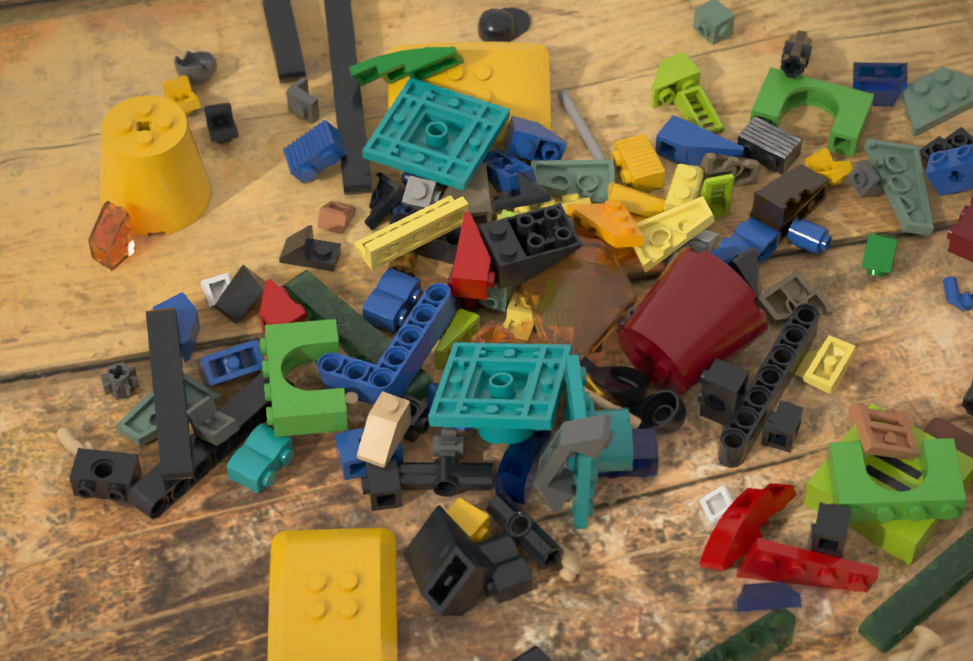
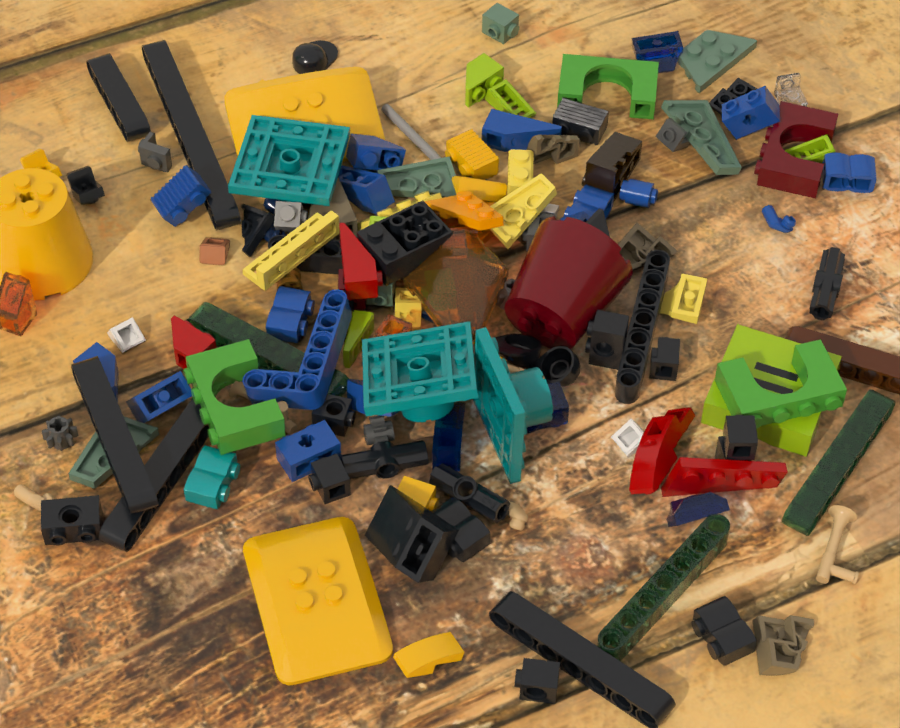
camera: 15 degrees left, 0 degrees up
dark grey hair [174,51,217,85] -> none
dark grey bracket [186,396,240,446] -> none
black slope [213,265,266,324] -> none
black slope [279,225,341,272] -> none
green slope [349,47,465,86] -> none
tan slope [357,391,411,468] -> none
black slope [493,170,551,211] -> none
dark grey slope [536,414,613,512] -> none
lime slope [699,174,734,219] -> none
black piece [780,30,812,79] -> none
yellow bracket [805,148,853,186] -> none
nougat plate [848,403,920,461] -> none
green slope [861,231,899,277] -> none

